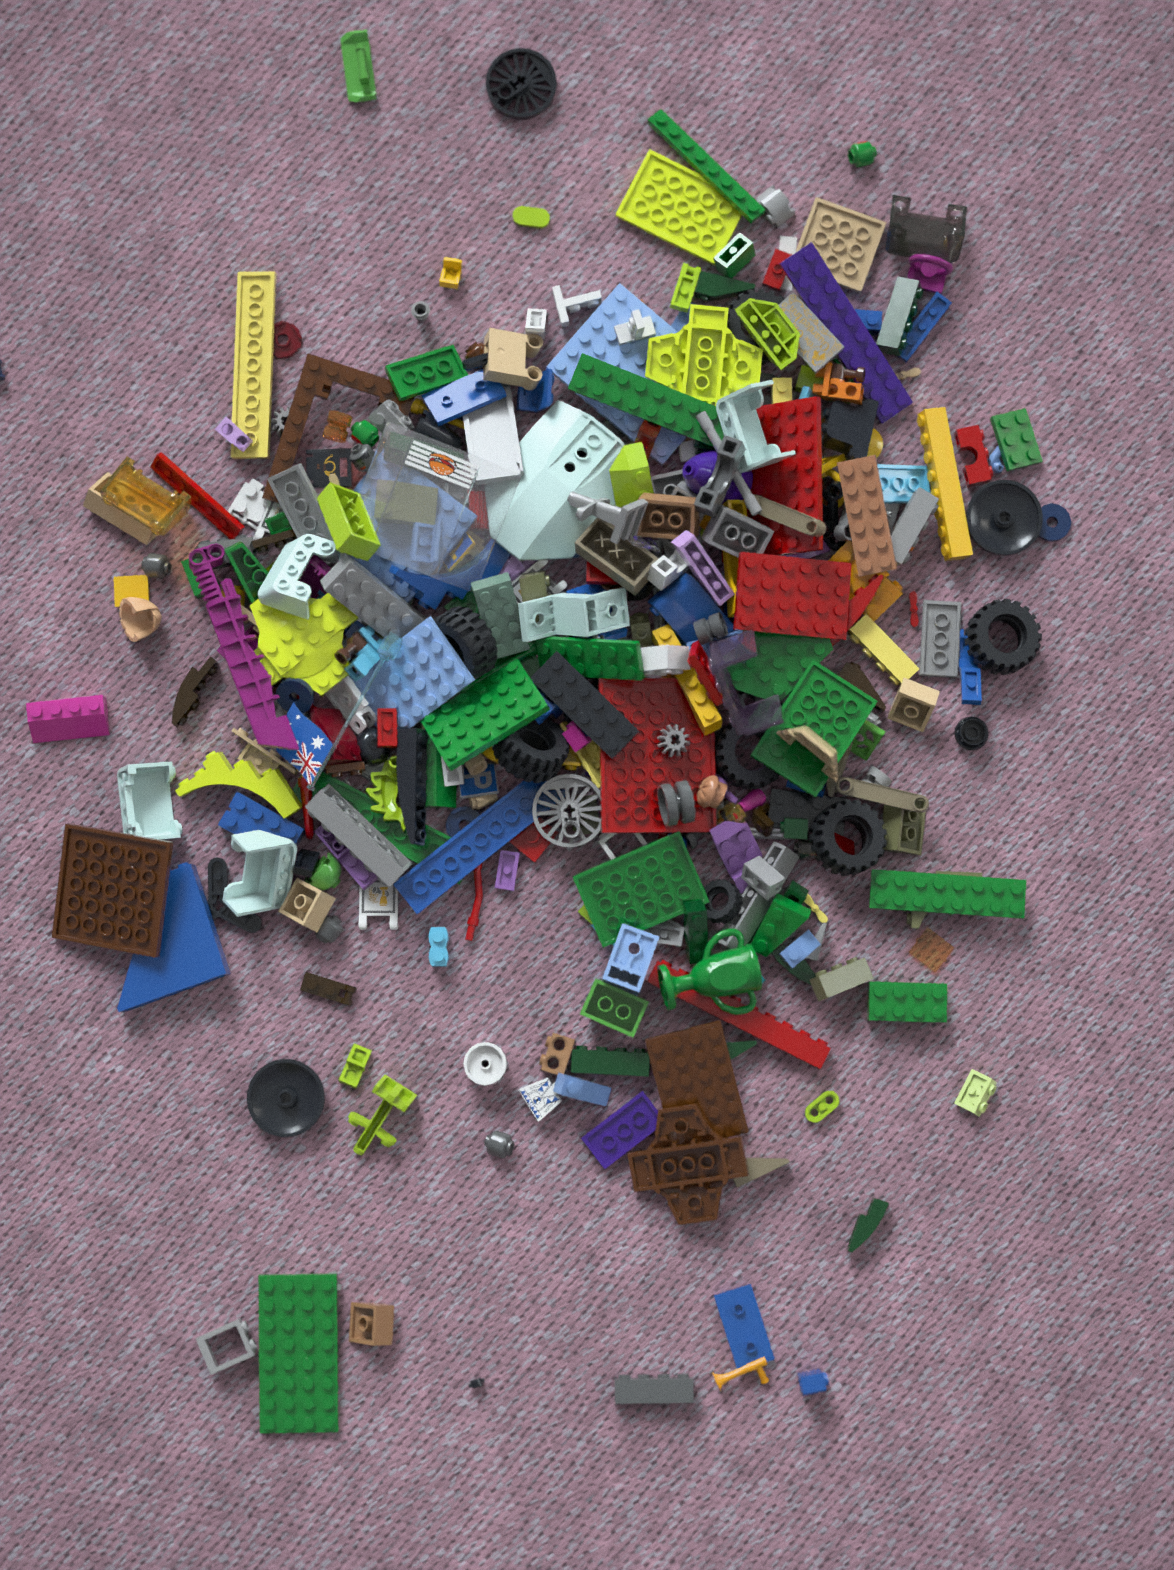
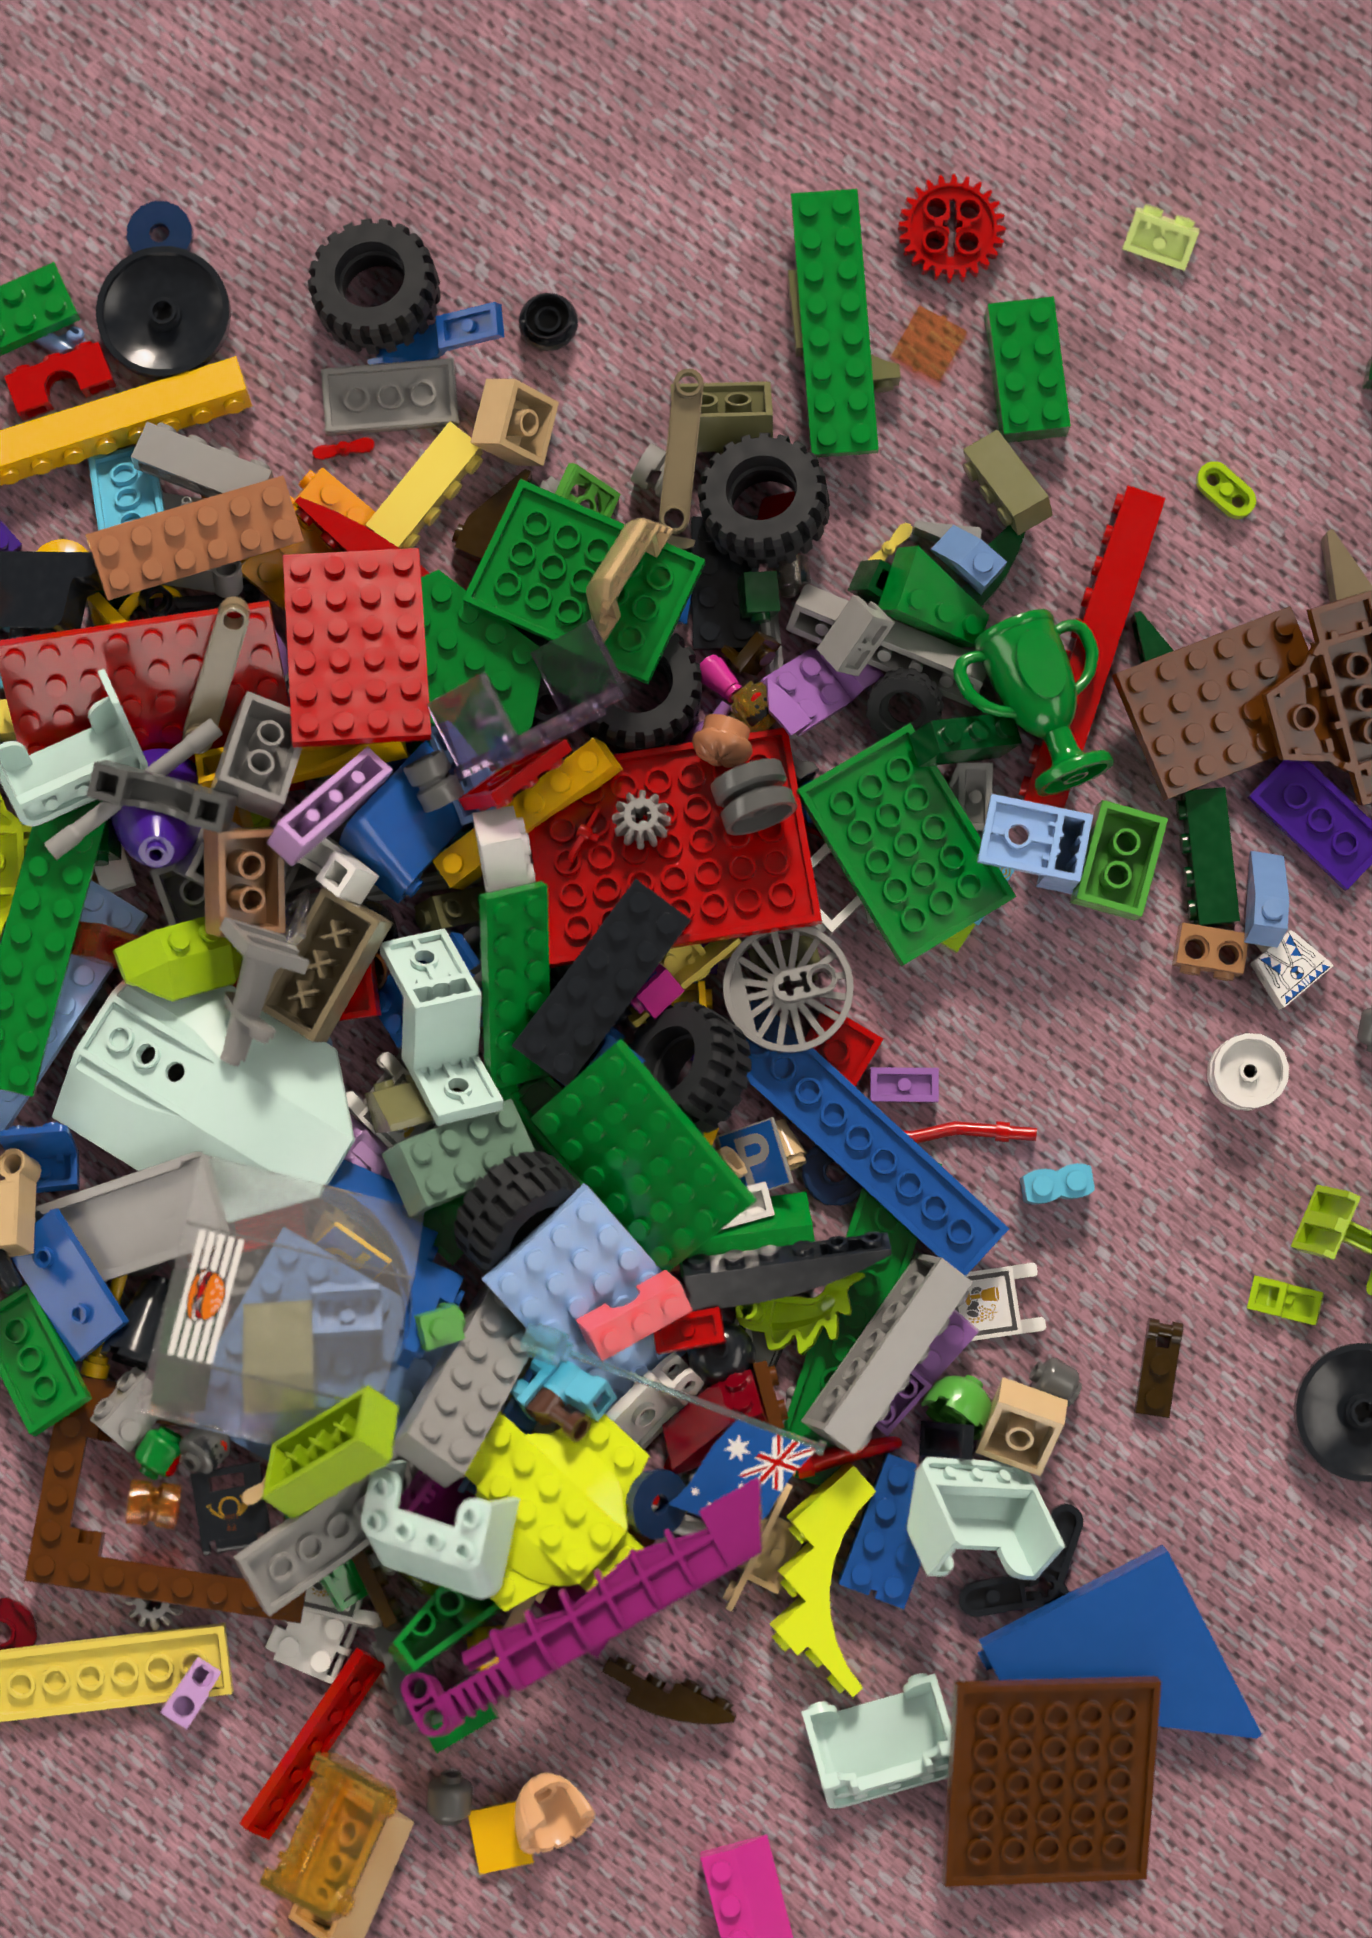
camera: 100 degrees left, 0 degrees up
none -> bright green bracket [414,1302,465,1351]
none -> red piece [567,804,602,862]
none -> coral arch [576,1270,693,1362]
none -> red gear [897,174,1006,283]

